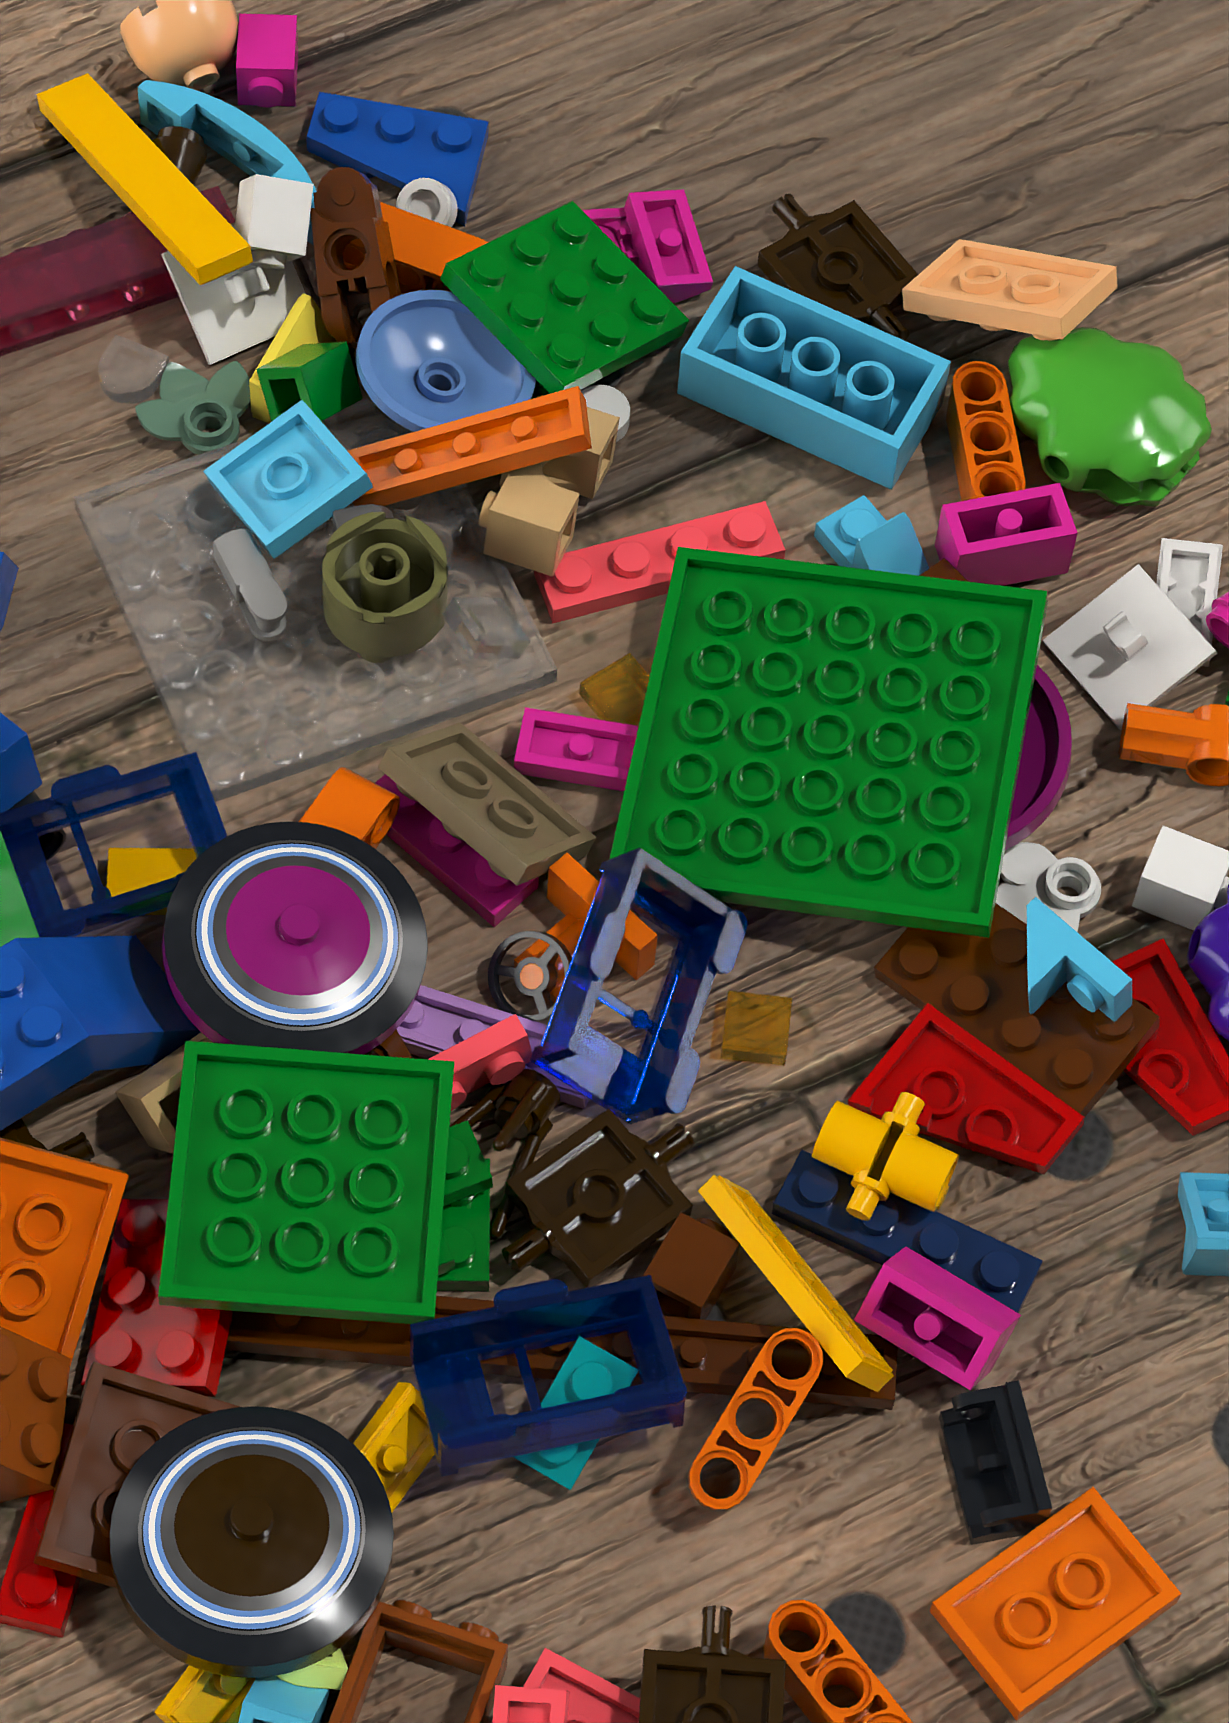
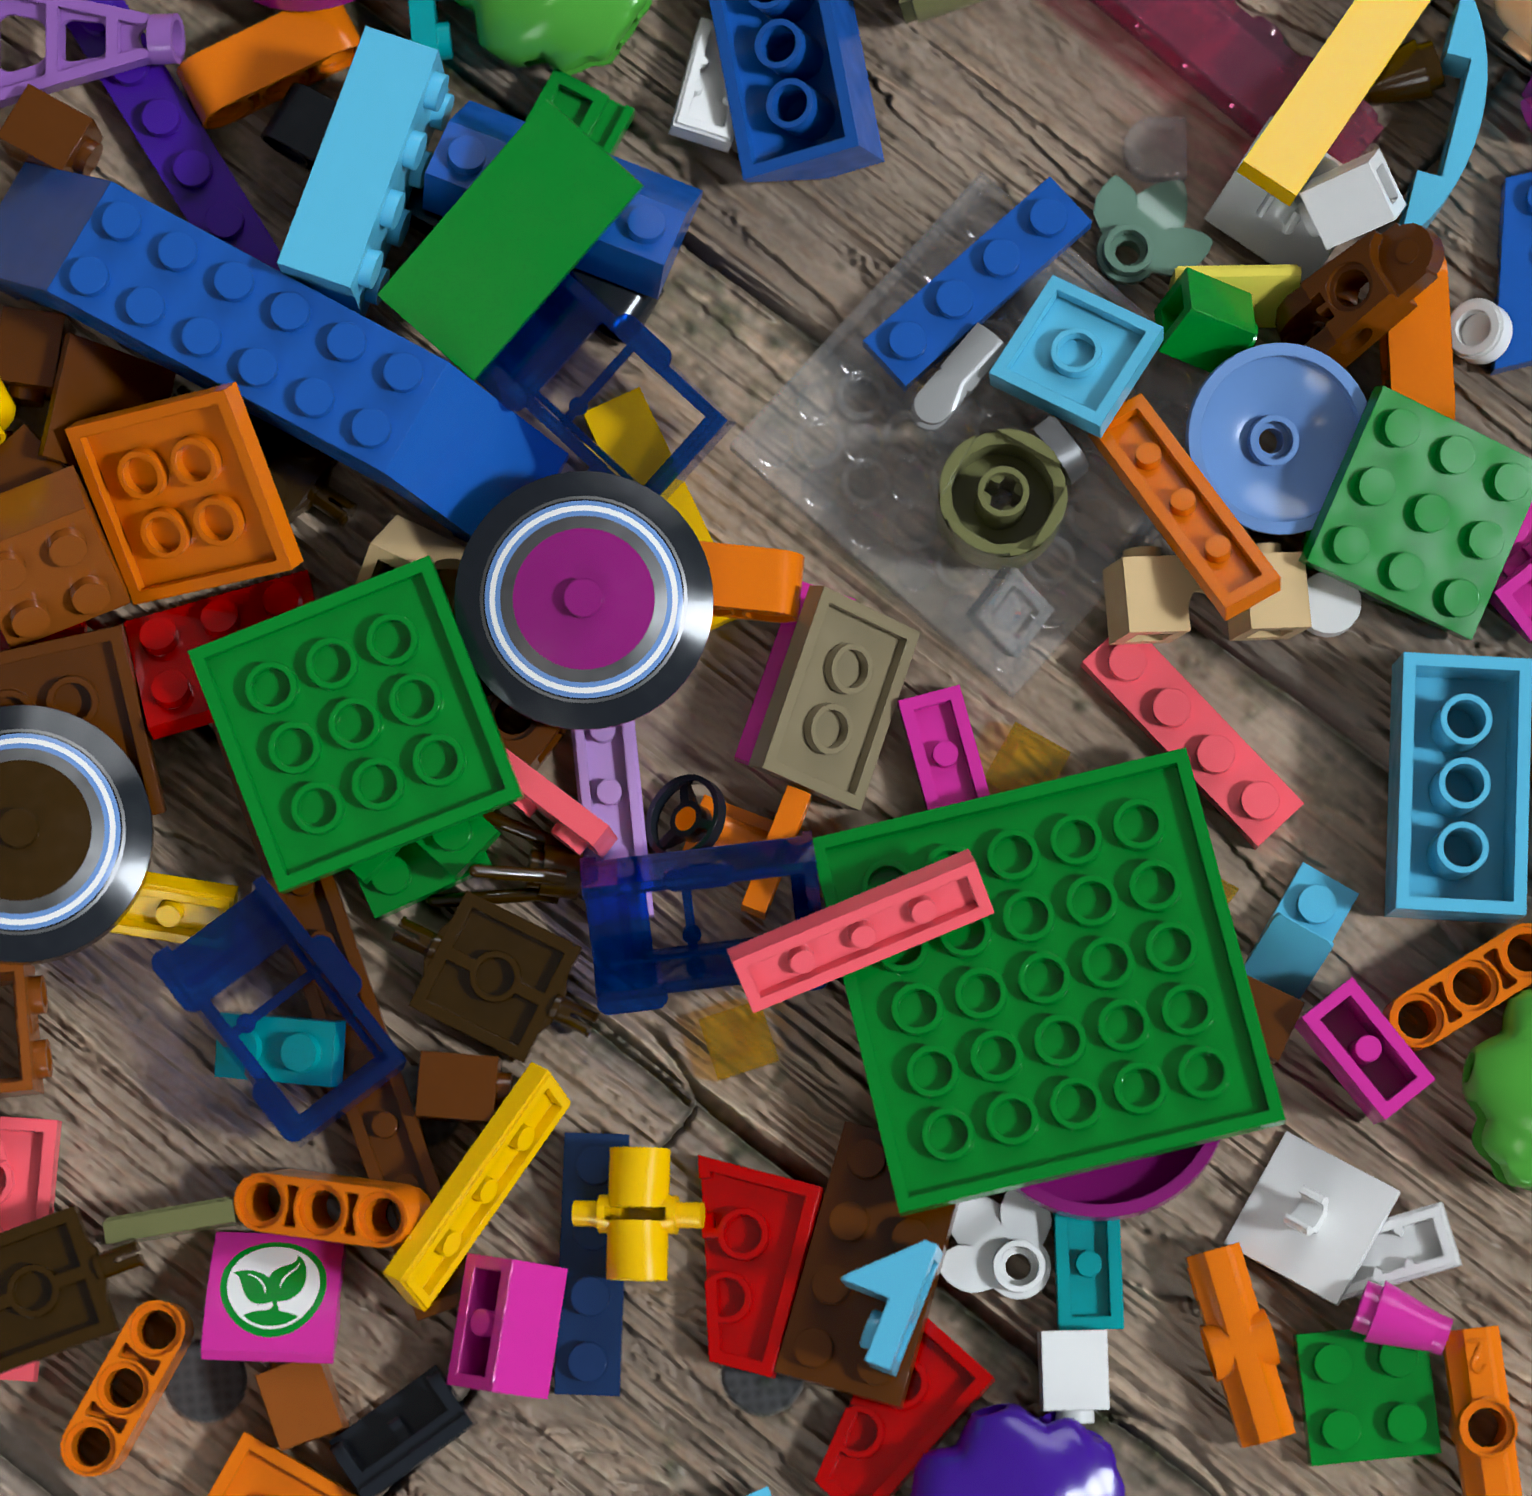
camera: 70 degrees right, 20 degrees up
none -> olive tile [102,1196,243,1246]
none -> slope [201,1232,347,1364]
none -> dark orange brick [255,1362,349,1451]
none -> coral plate [727,849,994,1014]
none -> blue plate [863,176,1093,392]
none -> teal plate [1053,1212,1124,1331]

